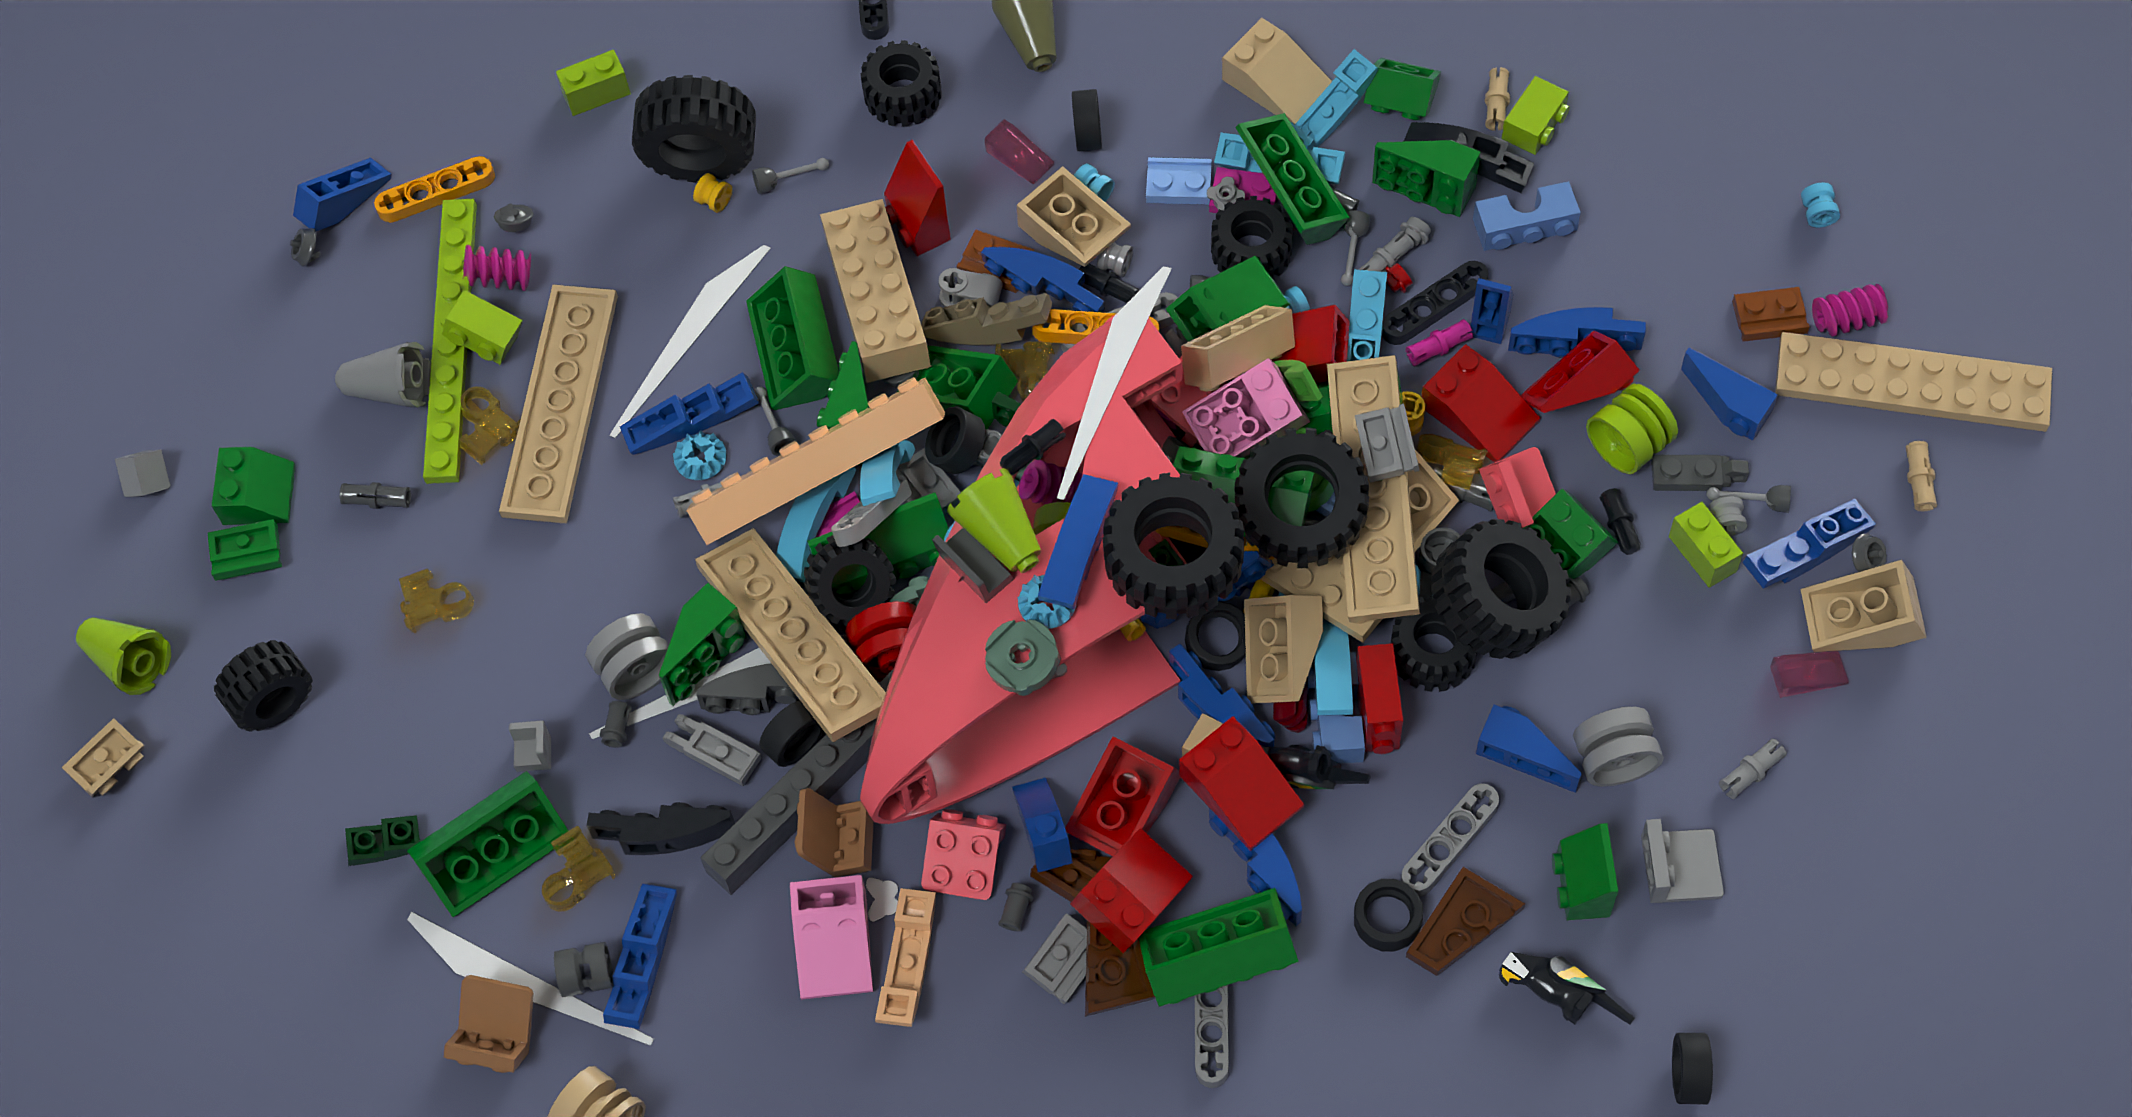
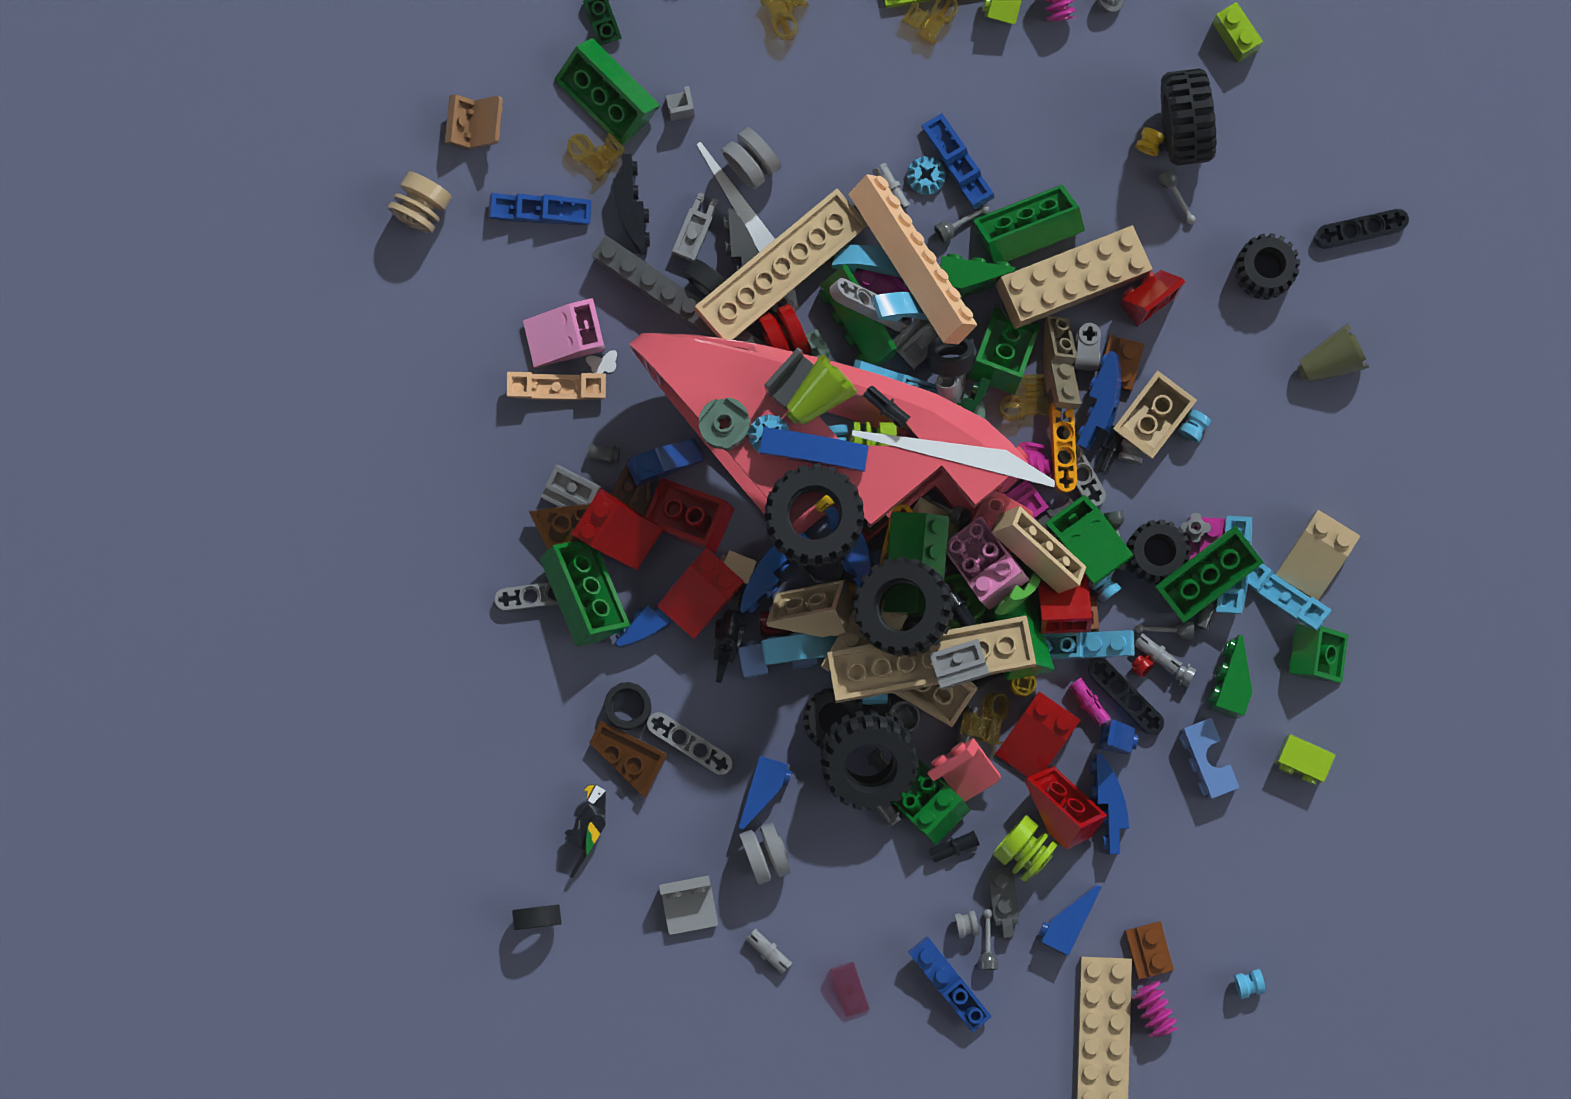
camera: 75 degrees right, 20 degrees up
white sticker [407,912,654,1045] -> none
tan plate [499,285,618,524] -> none
dark grey wheel [554,942,614,997] -> none
dark grey pin [599,701,631,748] -> none
white sticker [609,245,770,438] -> none
green slope [659,583,746,706] -> none
medium nougat bracket [795,788,874,877] -> none
black tyre [804,535,896,626] -> none
coral bracket [921,809,1007,900] -> none
clear pink slope [985,119,1054,184] -> none
black tyre [1072,89,1102,151] -> none
light blue plate [1146,157,1212,205] -> none
red brick [1356,643,1403,754] -> none
black slope [1403,122,1534,193] -> none
tan pin [1485,67,1510,131] -> none
green slope [1552,823,1618,921] -> none
lime brick [1669,502,1743,588] -> none
tan slope [1801,560,1927,652] -> none
dark grey hat [1852,533,1887,572] -> none
tan pin [1905,441,1937,512] -> none

